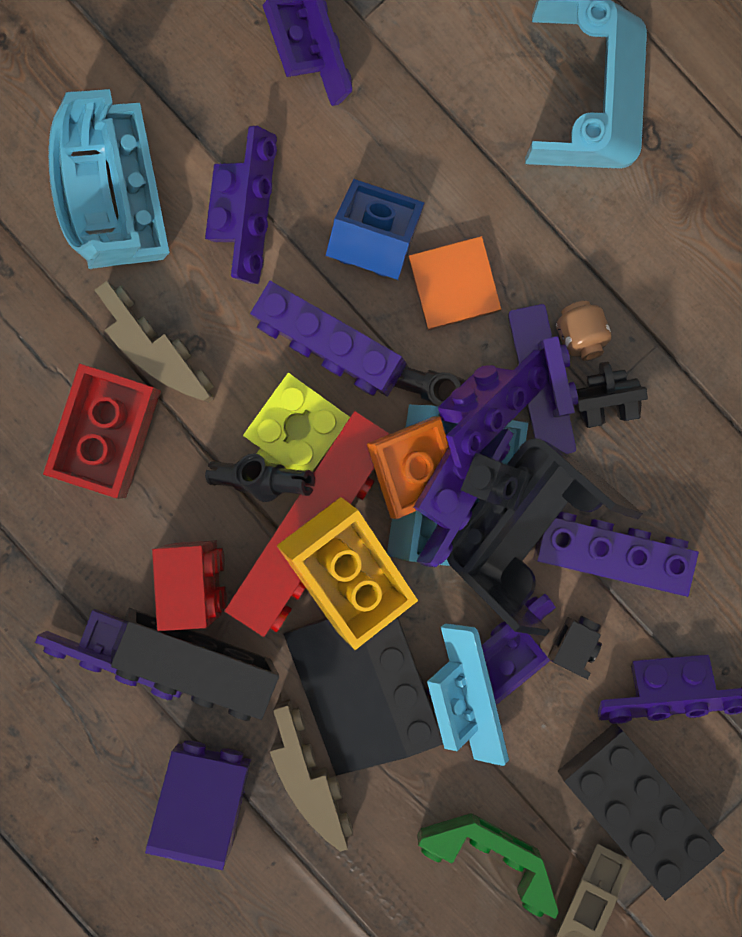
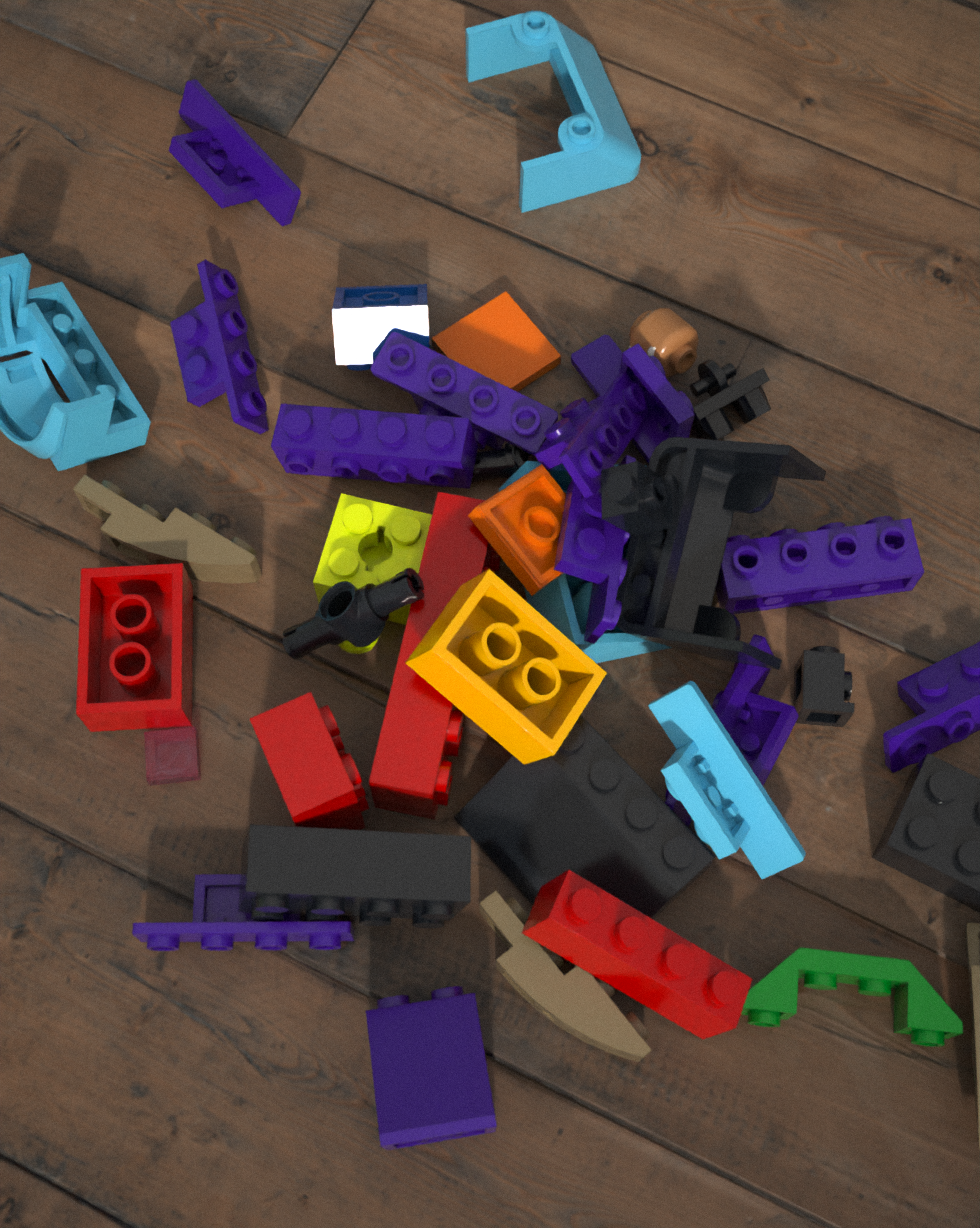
camera: 25 degrees left, 20 degrees down
none -> clear pink tile [144,726,201,786]
none -> dark purple bracket [371,332,558,456]
none -> red brick [521,870,752,1039]

